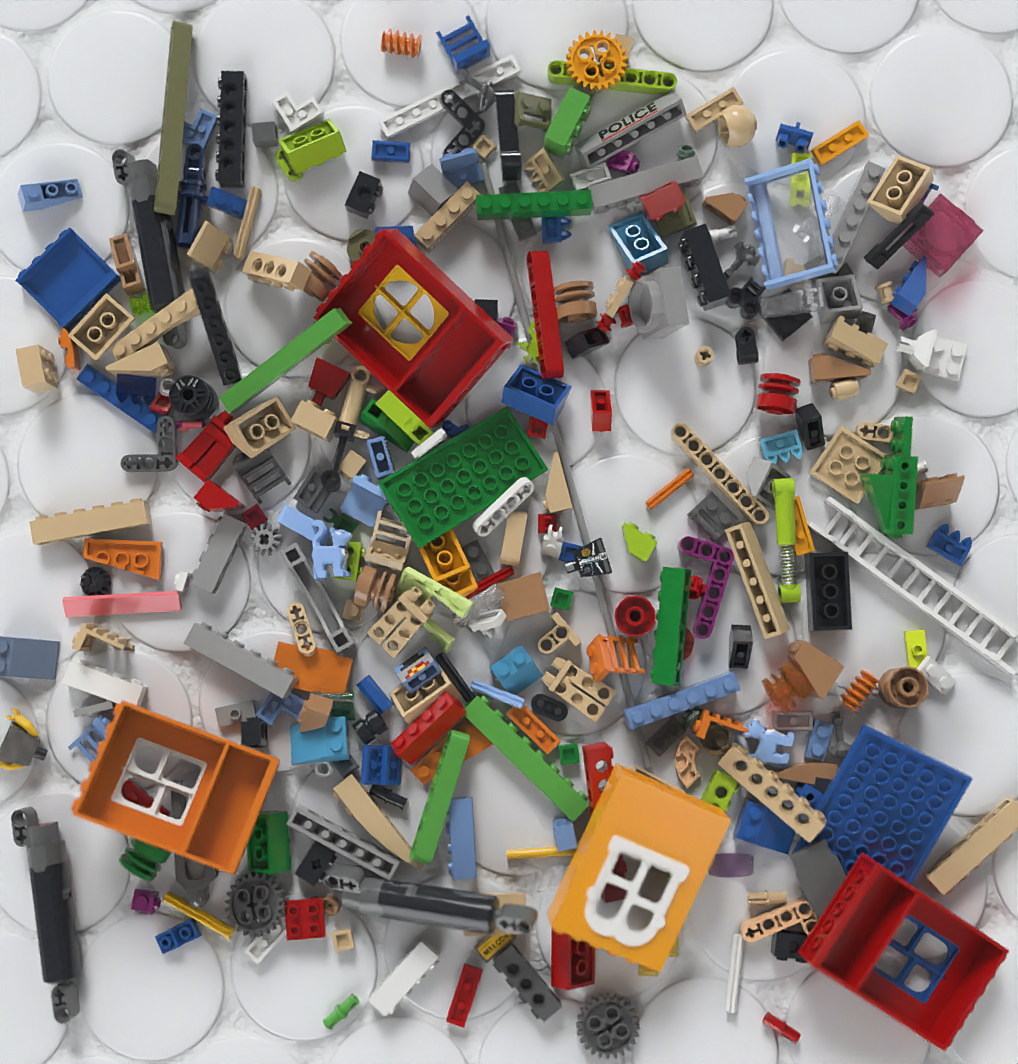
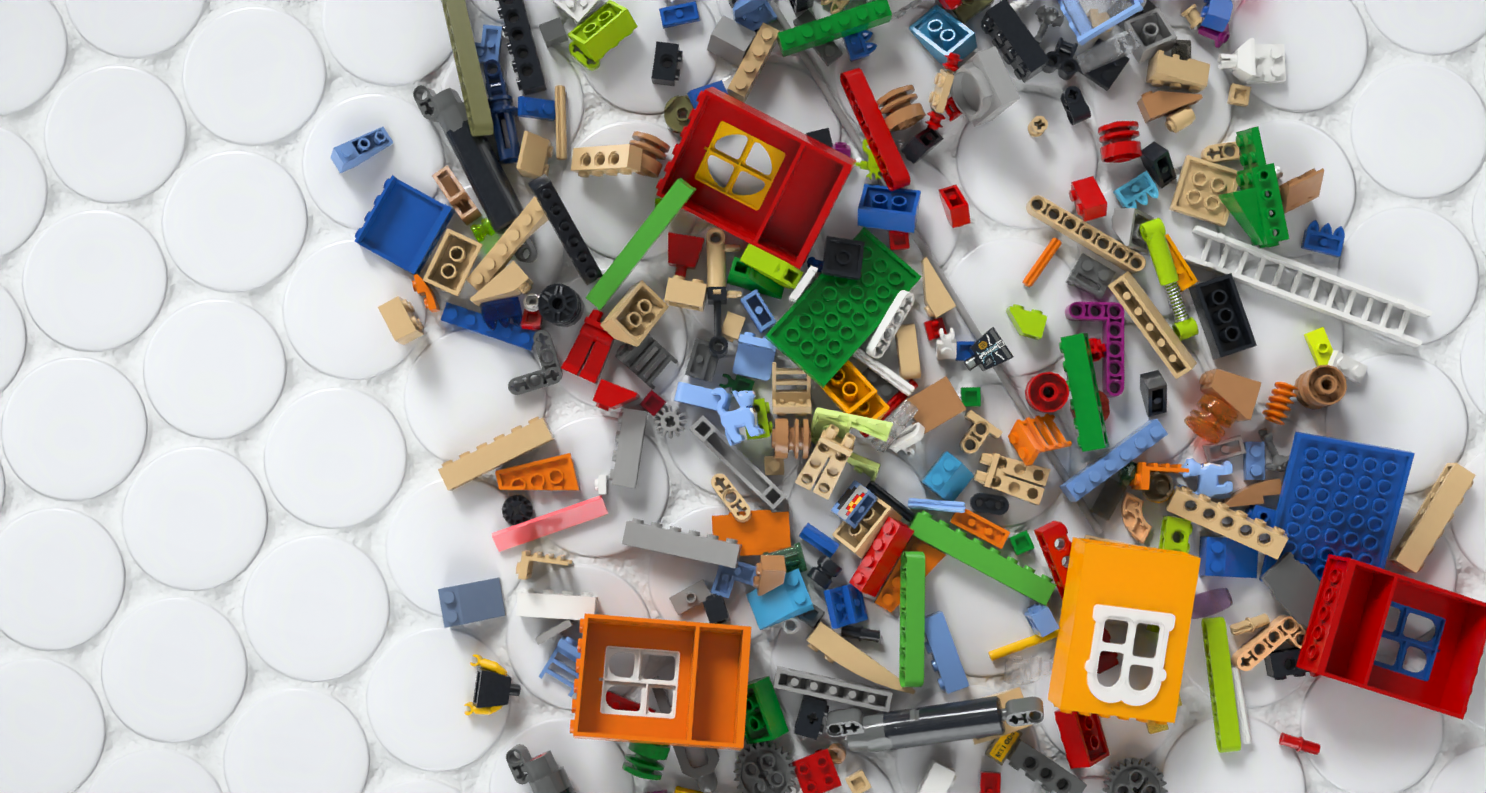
camera: 20 degrees left, 0 degrees up
coral piece [168,420,206,431] -> none
none -> black plate [821,236,865,280]
none -> white axle [852,347,915,396]
none -> red brick [1069,176,1107,222]
none -> lime beam [1201,617,1241,753]

